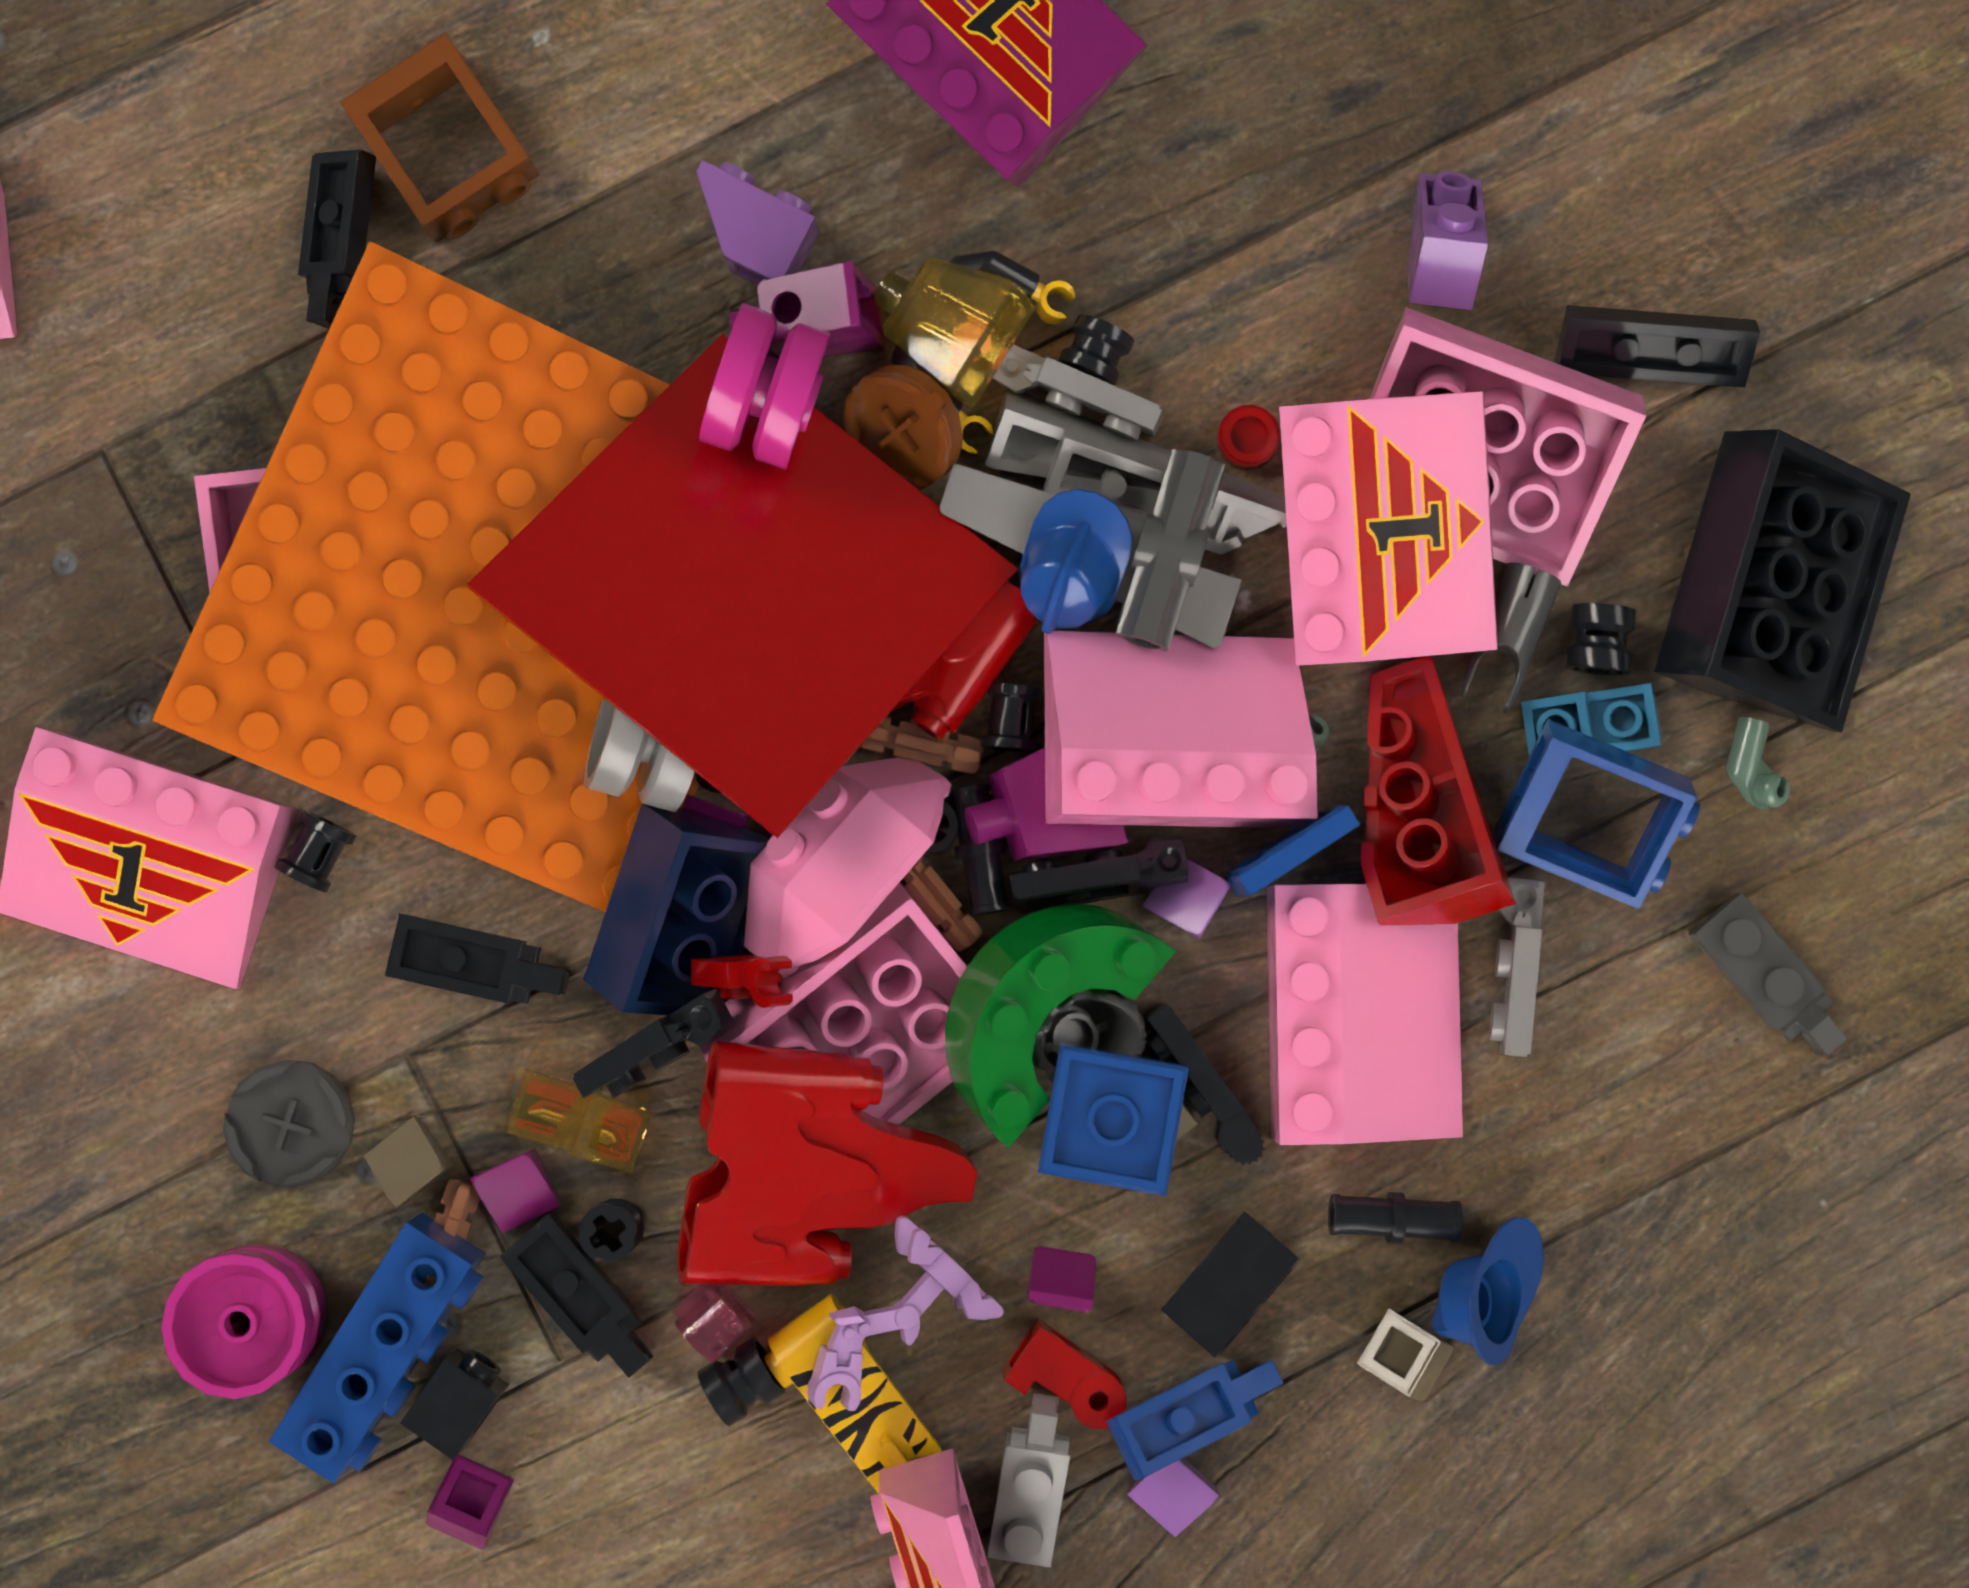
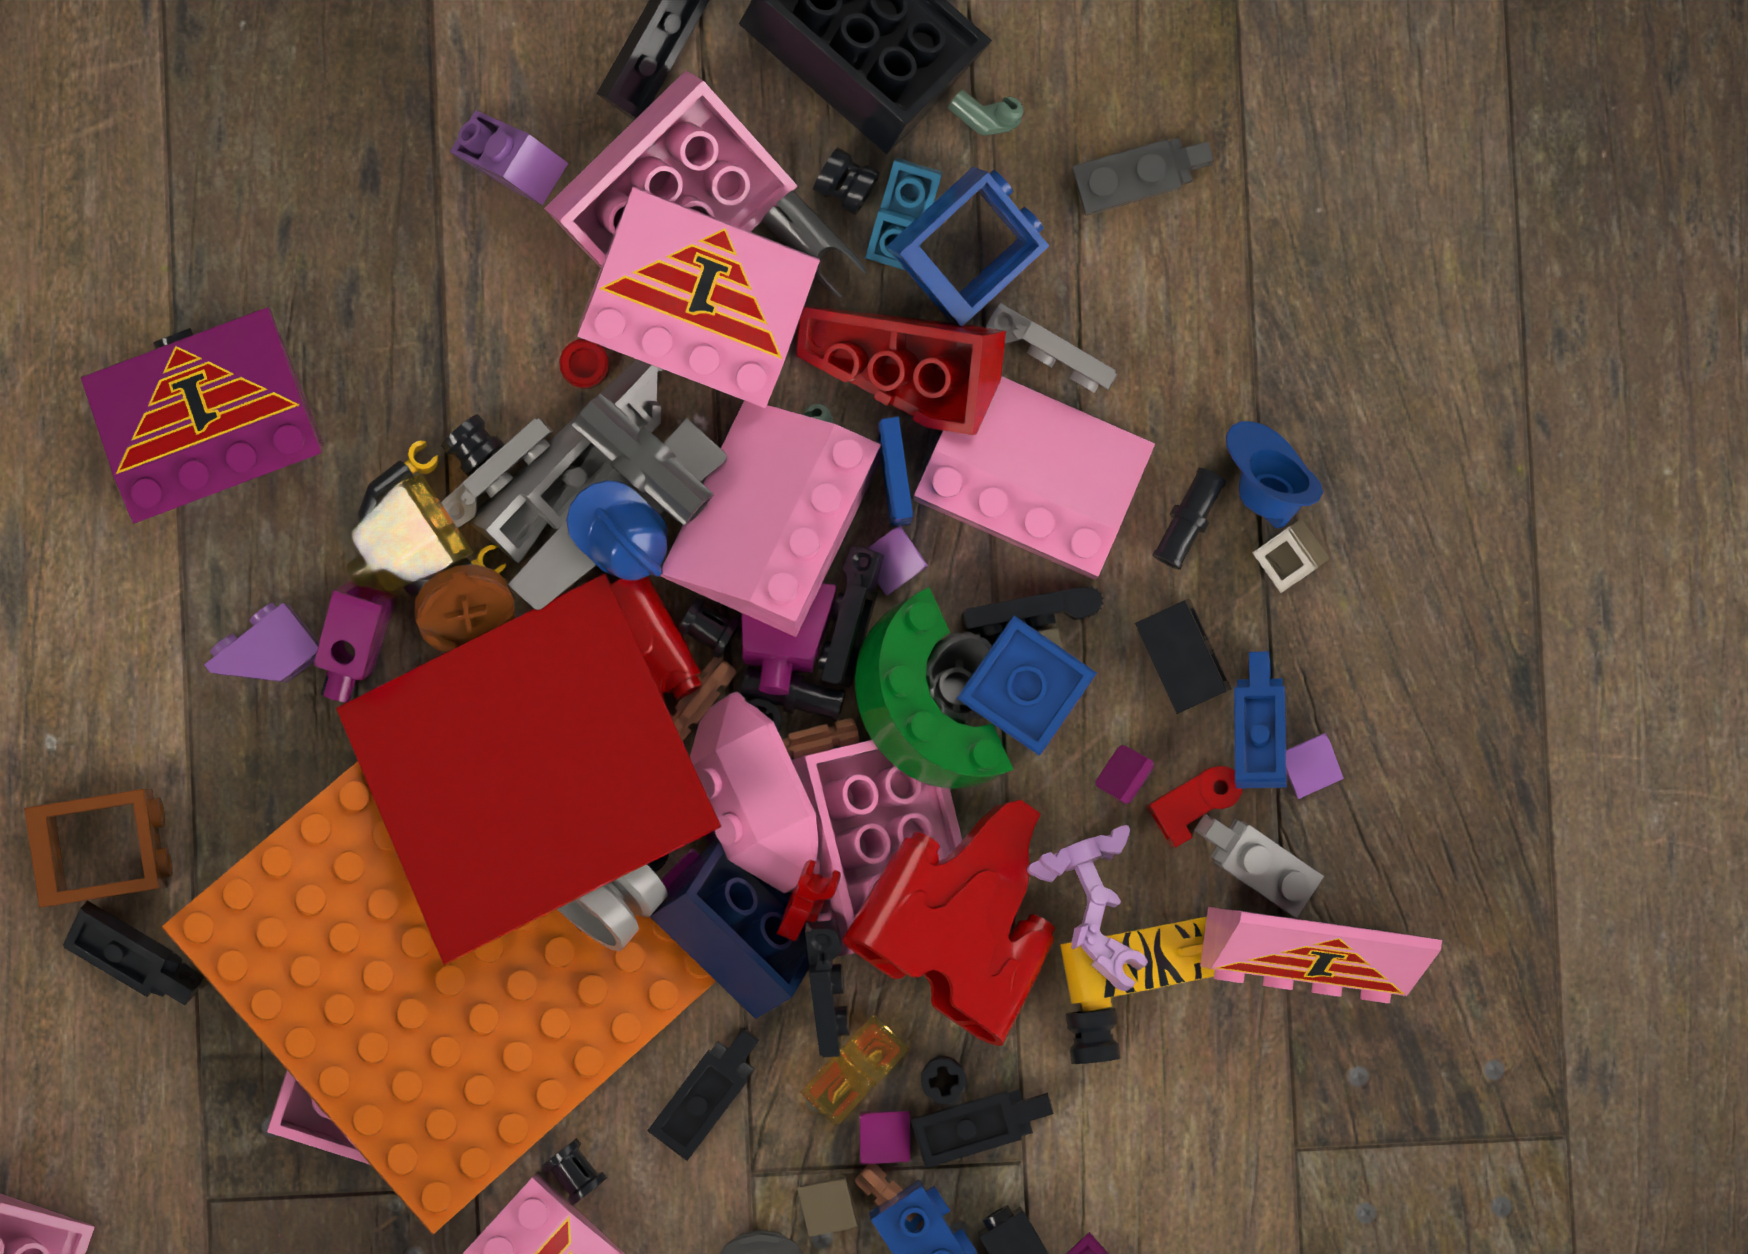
camera: 65 degrees left, 0 degrees up
clear pink leg [673,1284,759,1363] -> none
dark pink wheel [699,303,831,470] -> none

